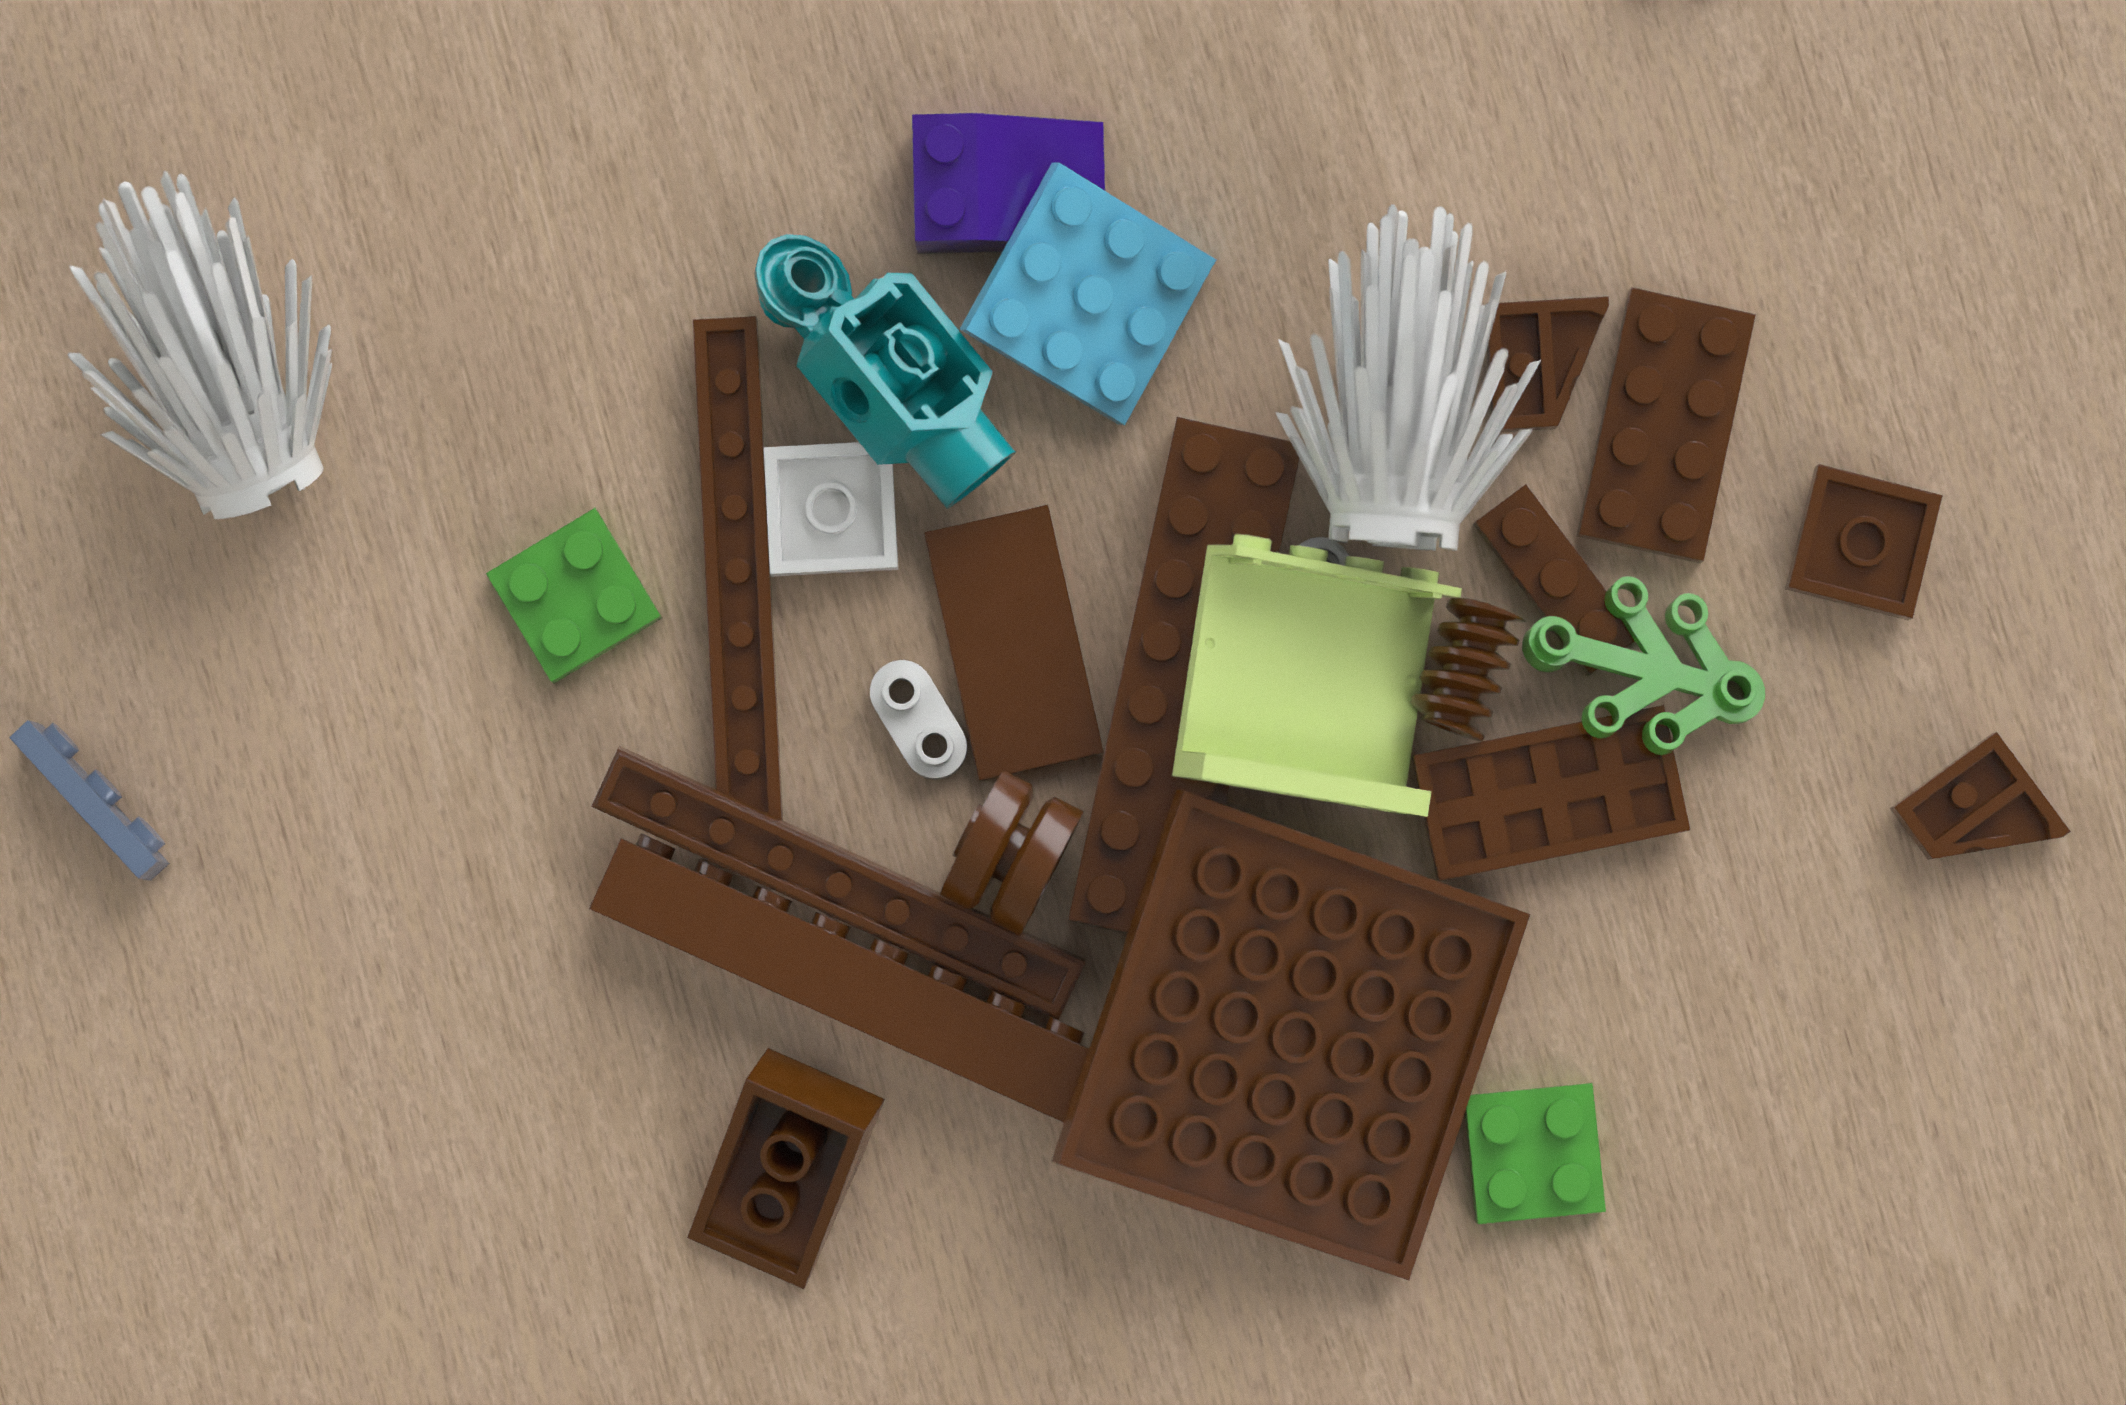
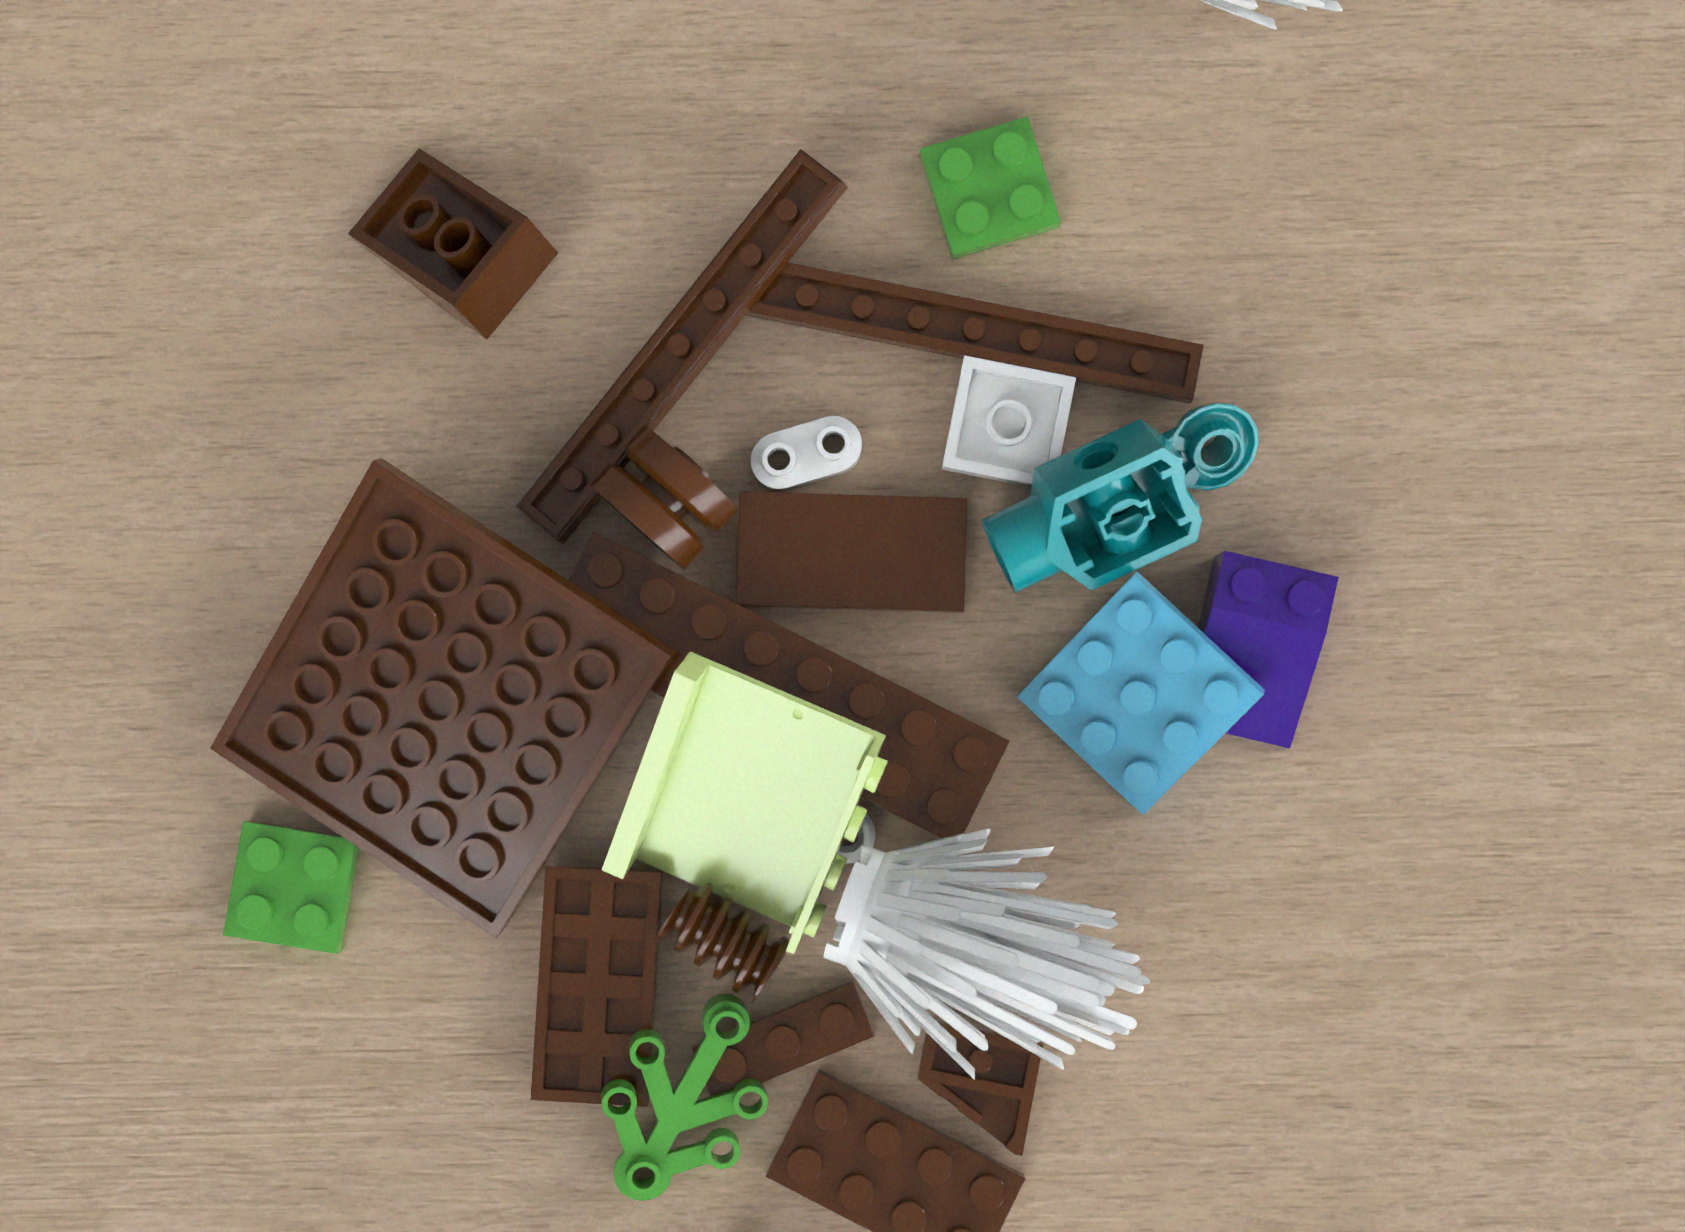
camera: 110 degrees right, 0 degrees up
reddish brown brick [589,833,1089,1123] -> none

